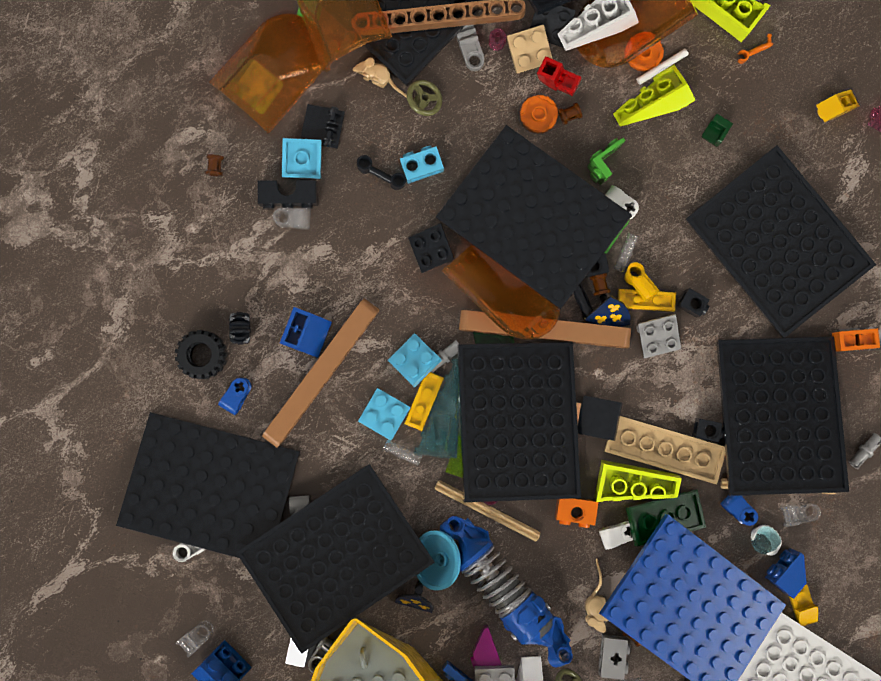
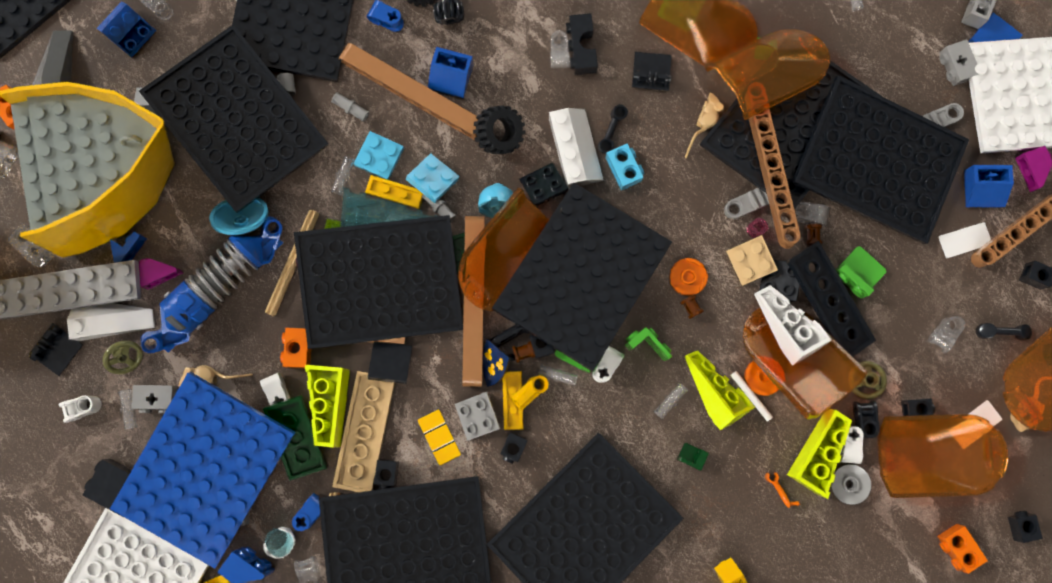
camera: 90 degrees right, 5 degrees down
medium azure plate [282,138,322,179] -> none
shield [395,581,434,613] -> none
olive piece [407,80,442,116] -> none
red brick [537,56,582,96] -> none
none -> light grey pin [331,92,369,122]
none -> yellow sticker [418,410,461,465]
none -> black tyre [473,105,525,154]
none -> medium azure cylinder [478,183,516,218]
none -> white slope [549,108,604,189]
none -> clear pin [653,382,688,420]

